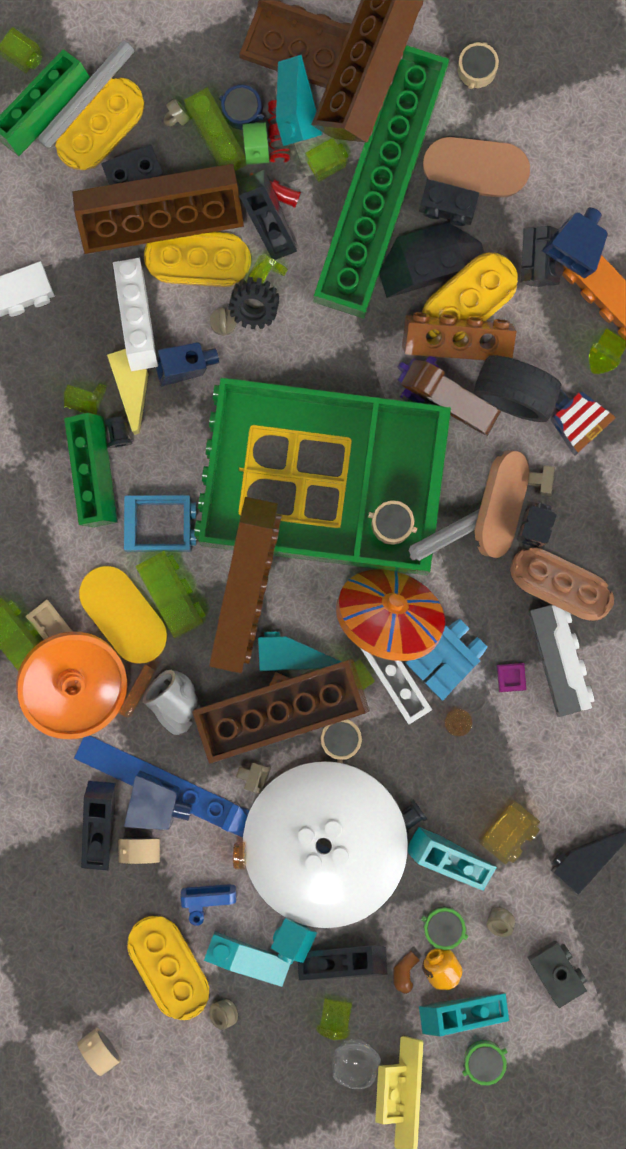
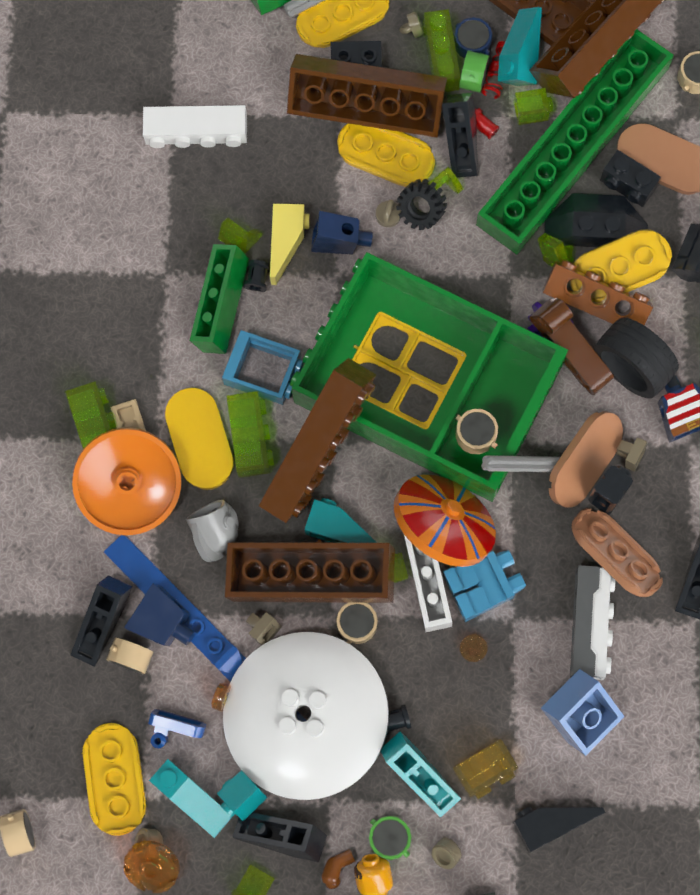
camera: 25 degrees right, 10 degrees down
white brick [113,258,158,371] -> none
clear orange tile [119,665,155,718] -> none
magenta tile [497,663,526,692] -> none
none -> clear orange tile [123,841,180,893]
none -> clear neon green tile [537,233,575,267]
none -> medium blue brick [541,669,625,756]

